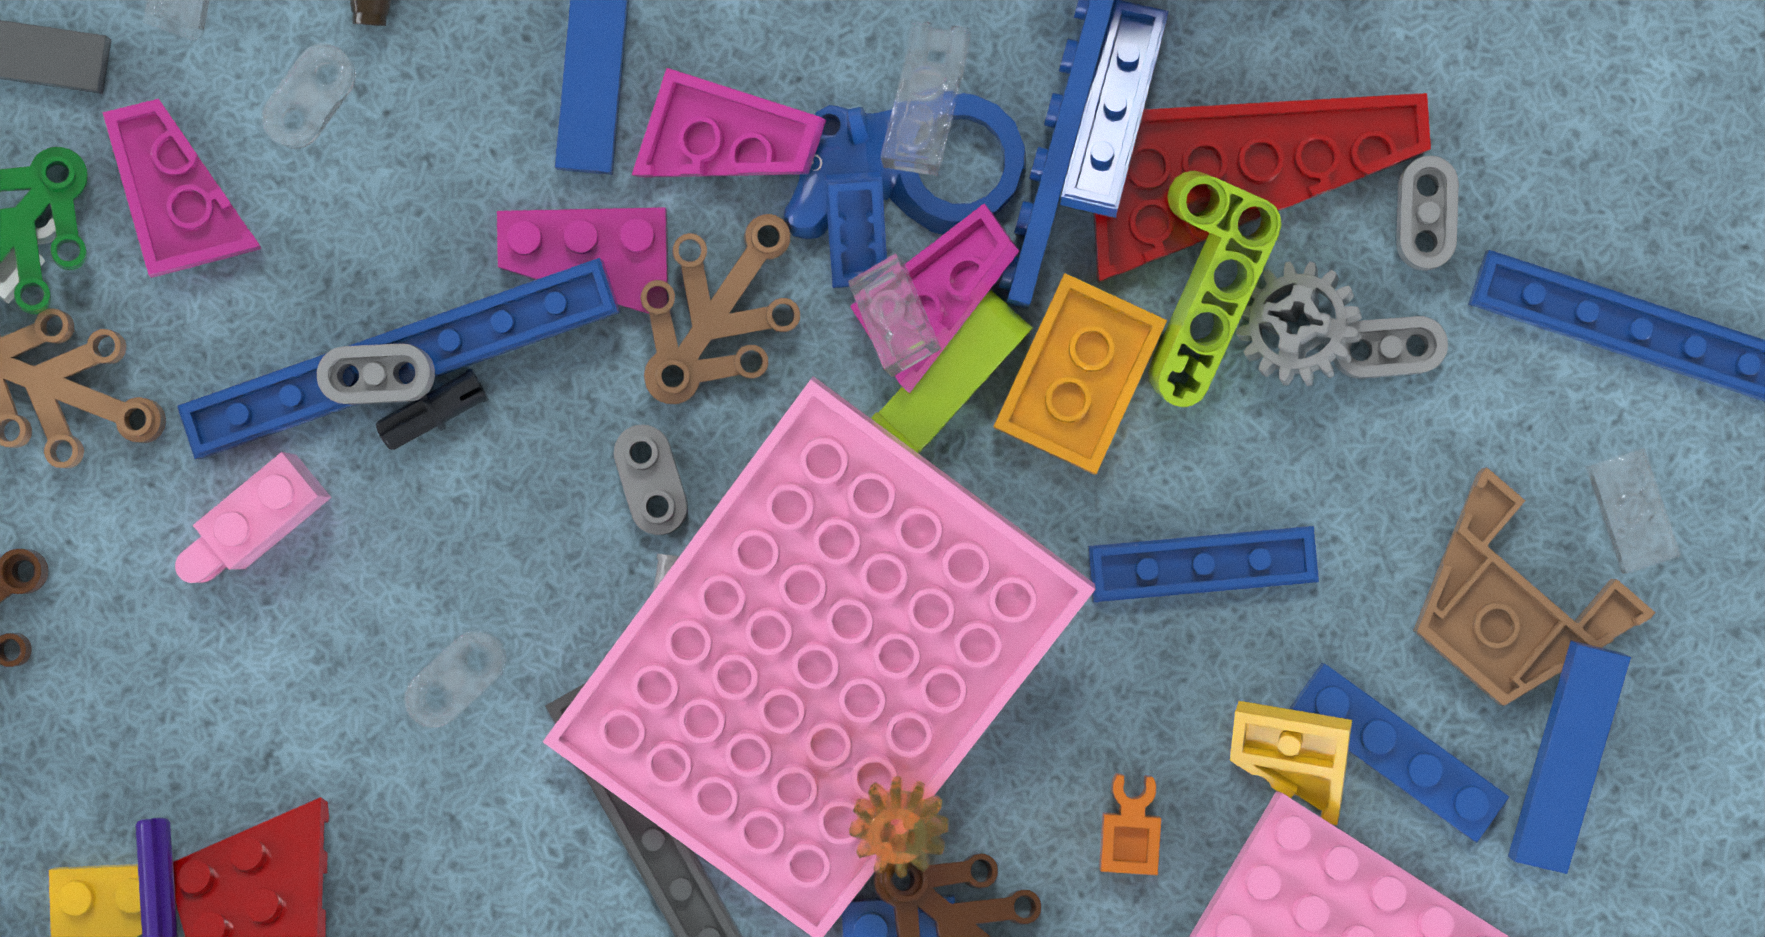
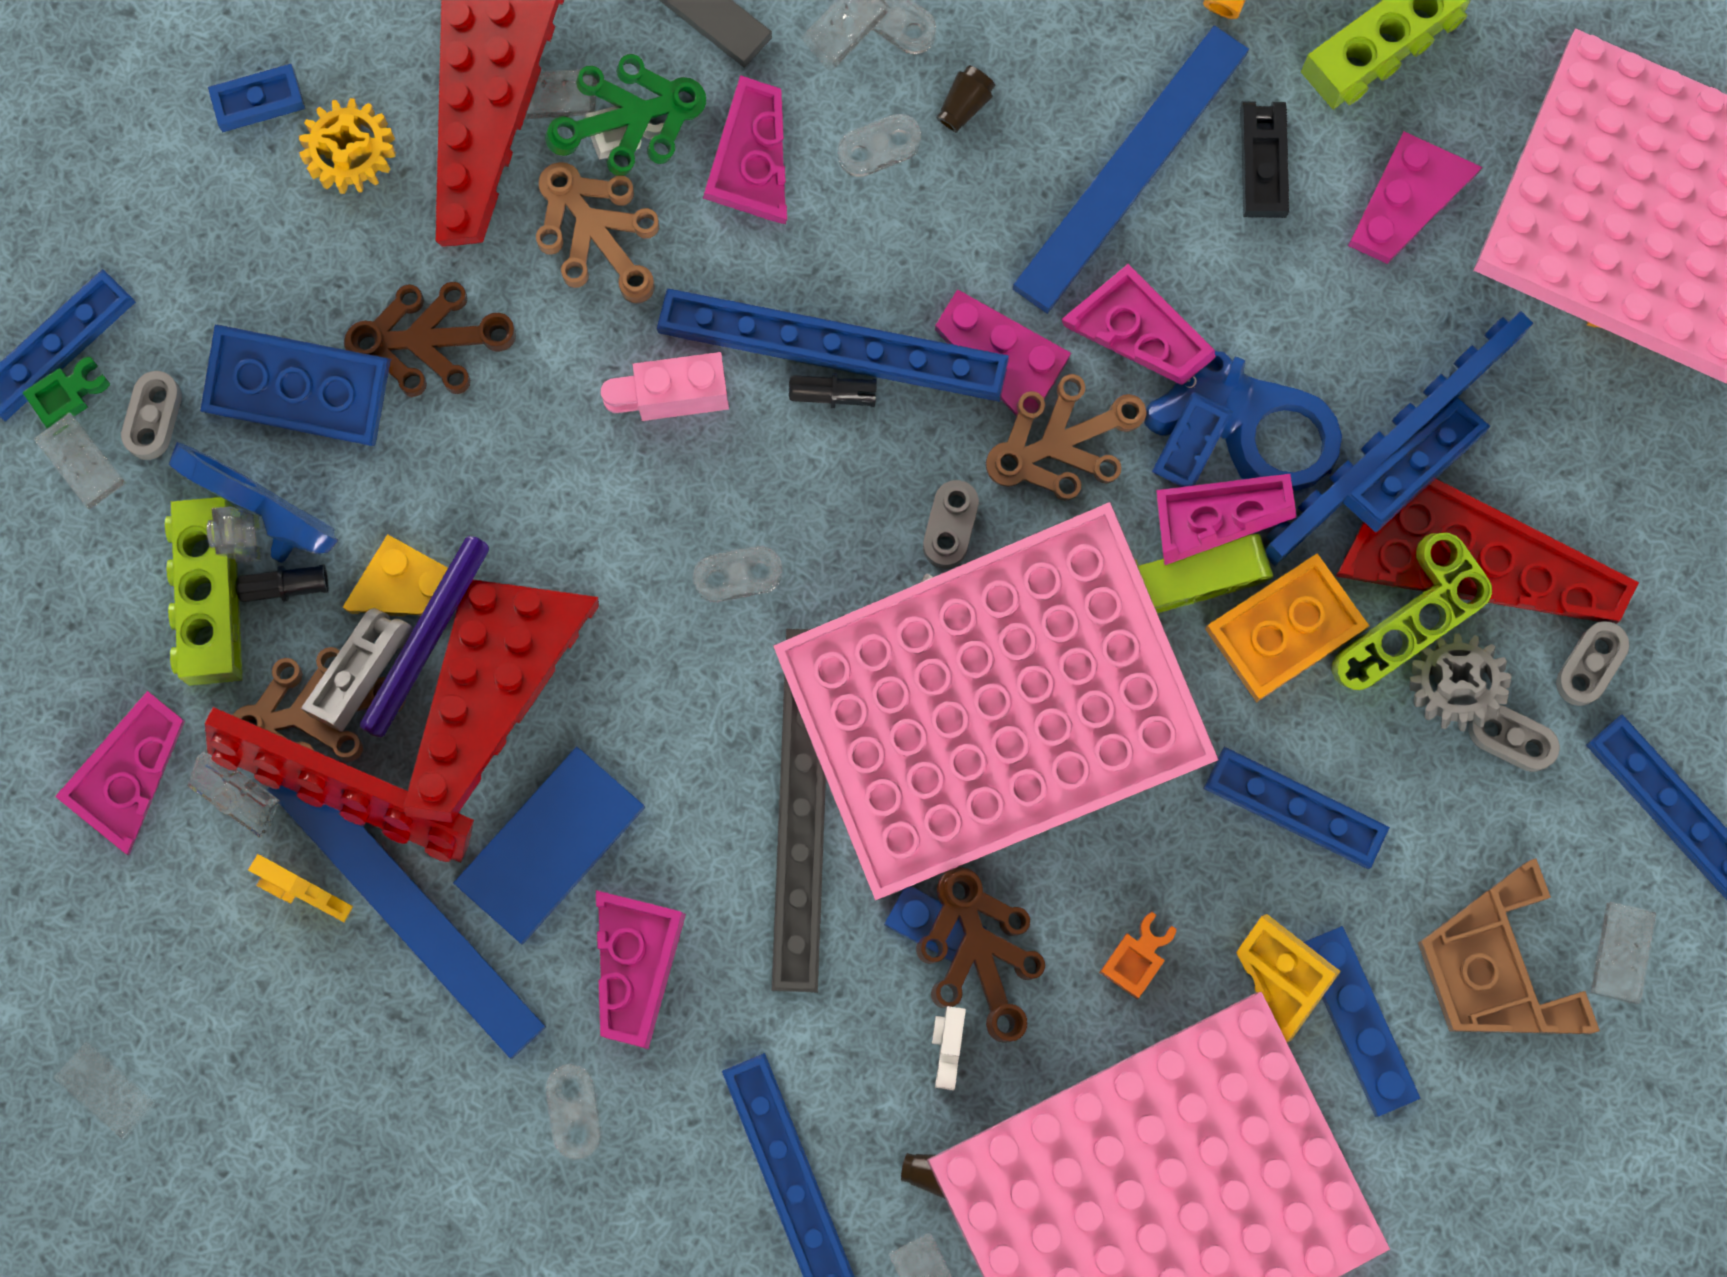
camera: 25 degrees right, 10 degrees down
light grey plate [317,344,435,404] -> none
clear plate [848,253,941,377] -> none
clear yellow gear [849,775,949,879] -> none
clear plate [880,20,970,176] -> none
blue tile [1508,640,1631,874] -> none

